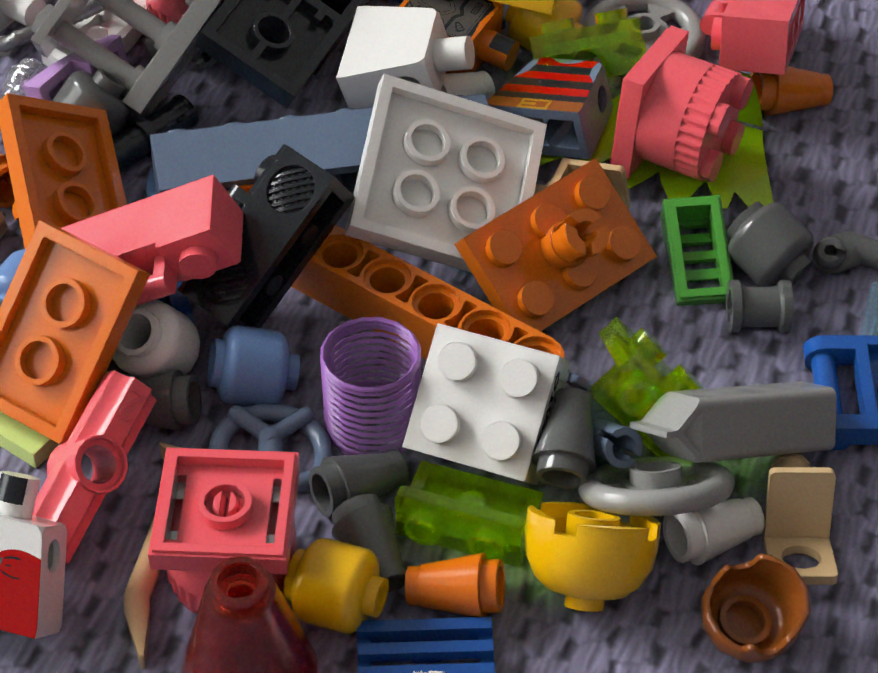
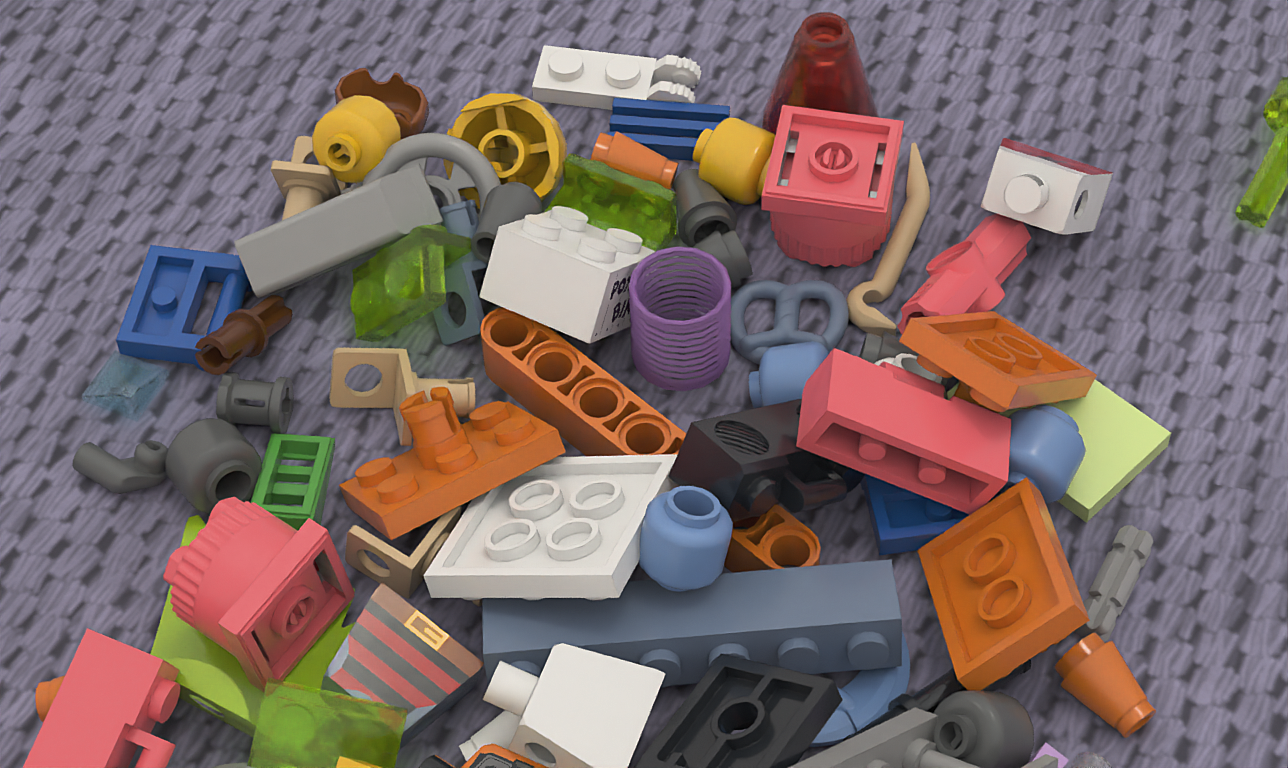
camera: 170 degrees left, 5 degrees up
none -> reddish brown axle [195,295,293,375]
none -> yellow head [312,95,401,184]
none -> tan bracket [329,348,475,446]
none -> medium blue head [639,486,733,592]

